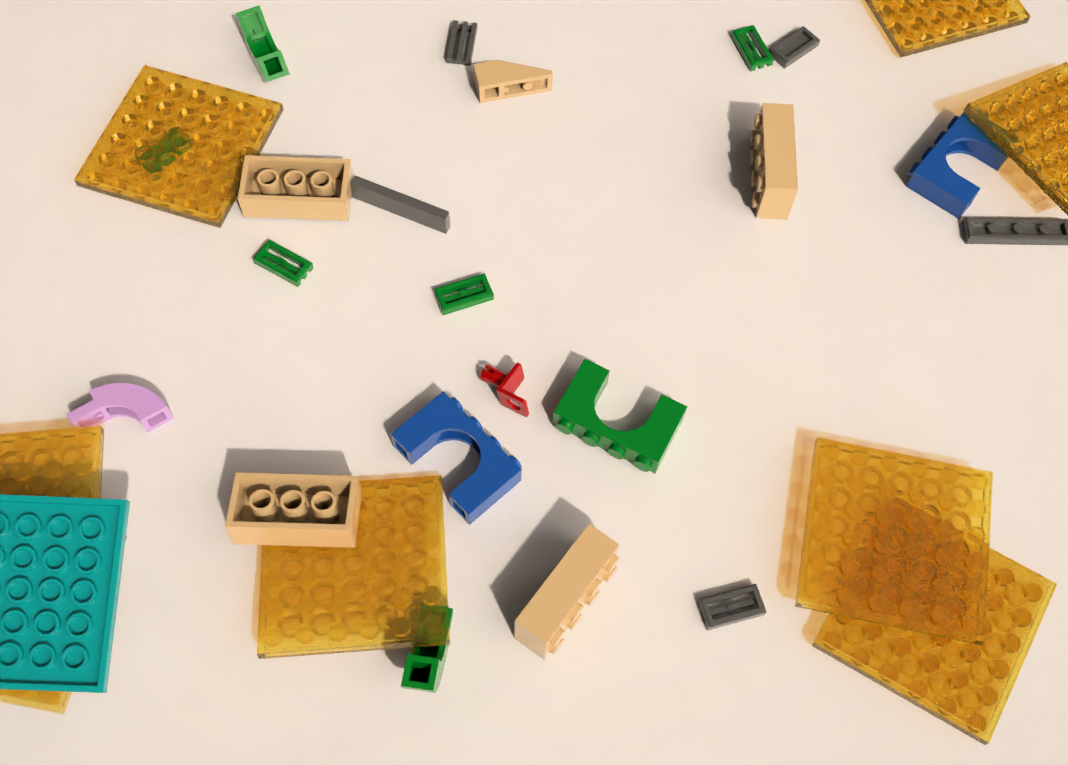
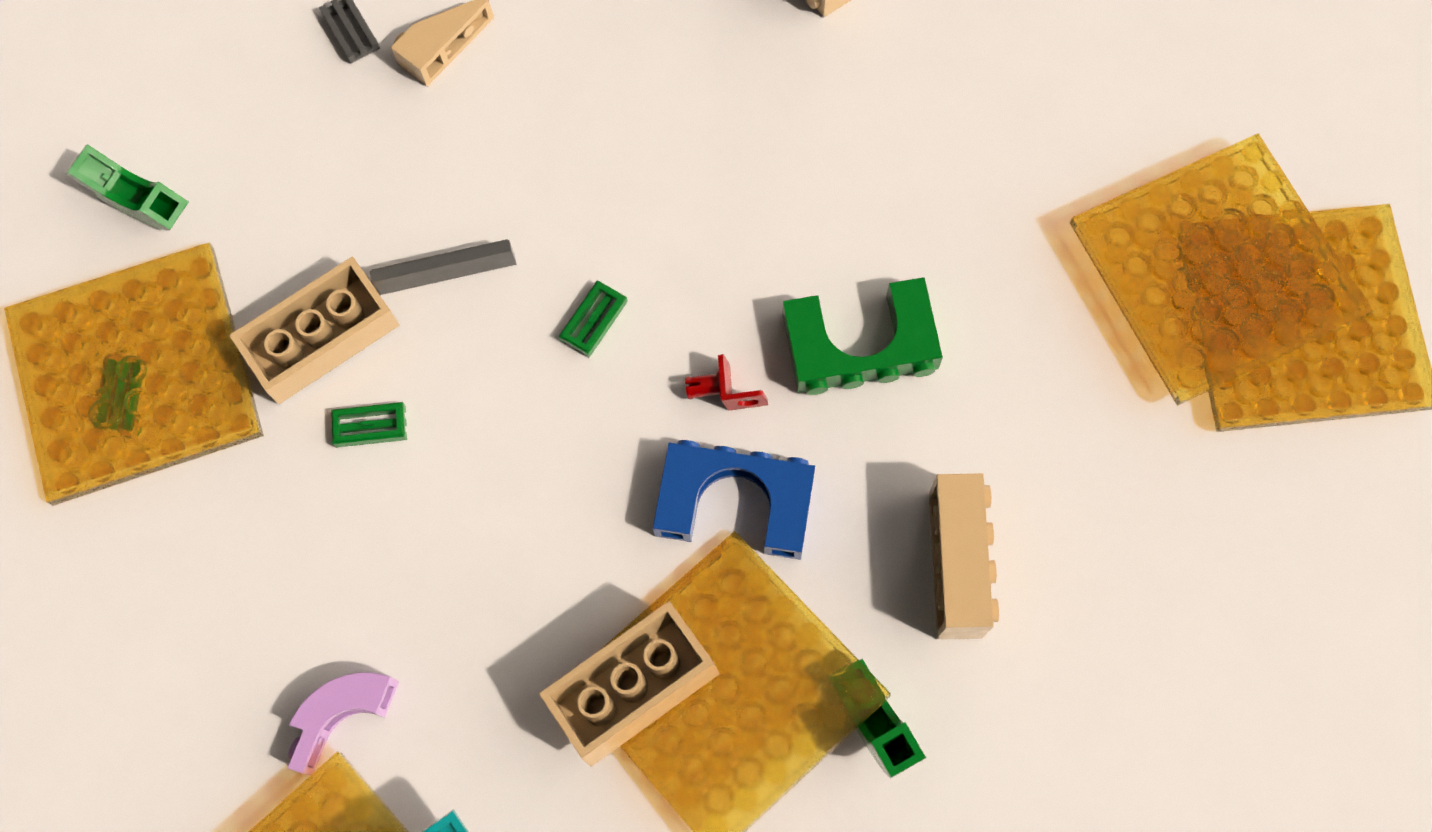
camera: 30 degrees left, 10 degrees up
dark grey tile [698,584,767,631] -> none

